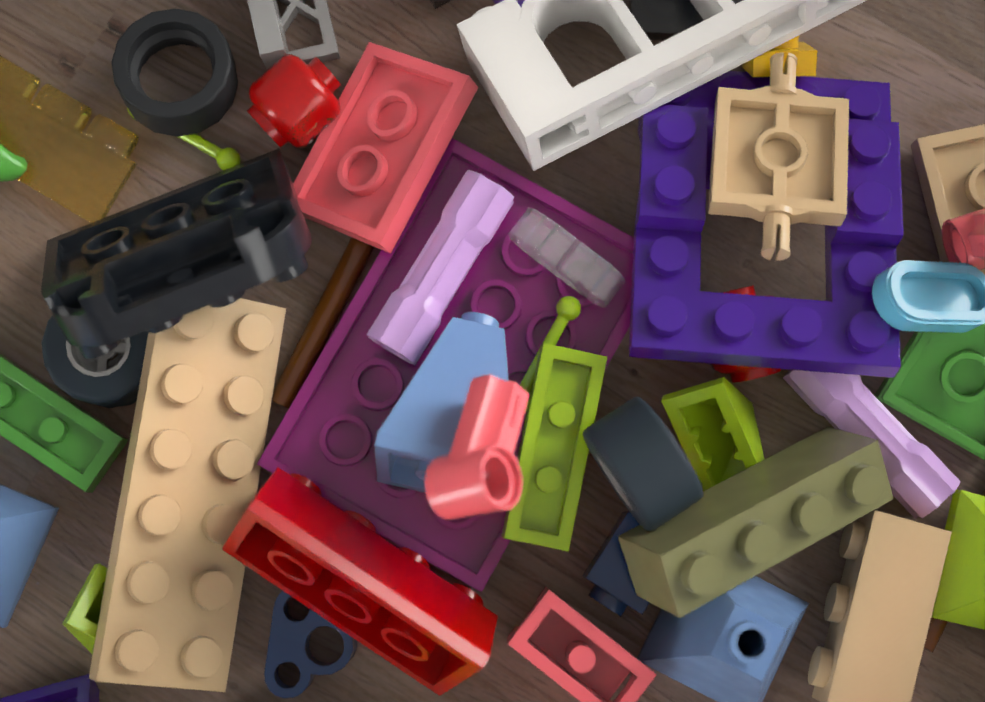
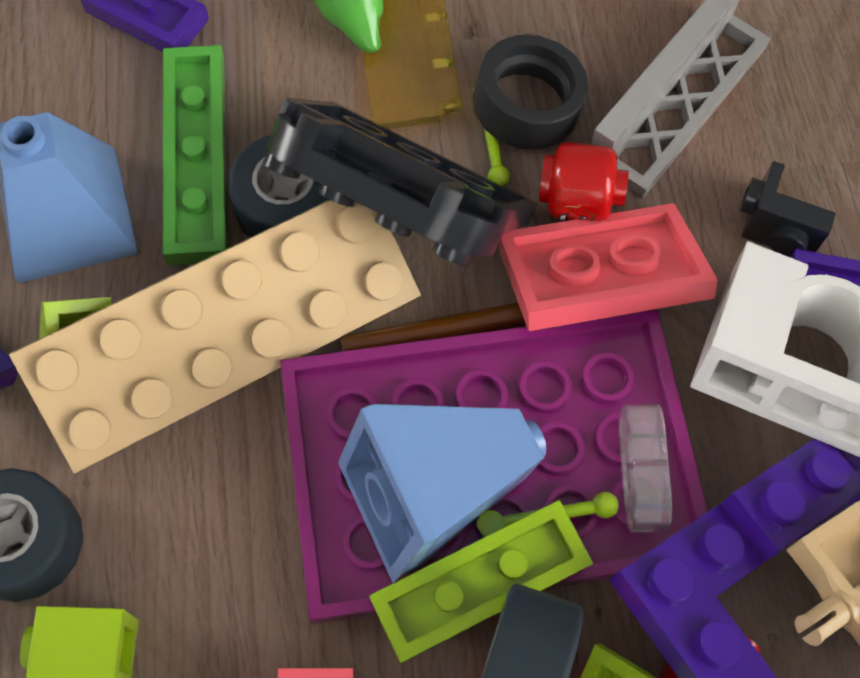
camera: 50 degrees right, 15 degrees down
red slope [222,467,498,696] -> none
dark blue piece [264,591,357,699] -> none
lavender axle [367,170,514,365] -> none
coral piece [425,374,529,519] -> none

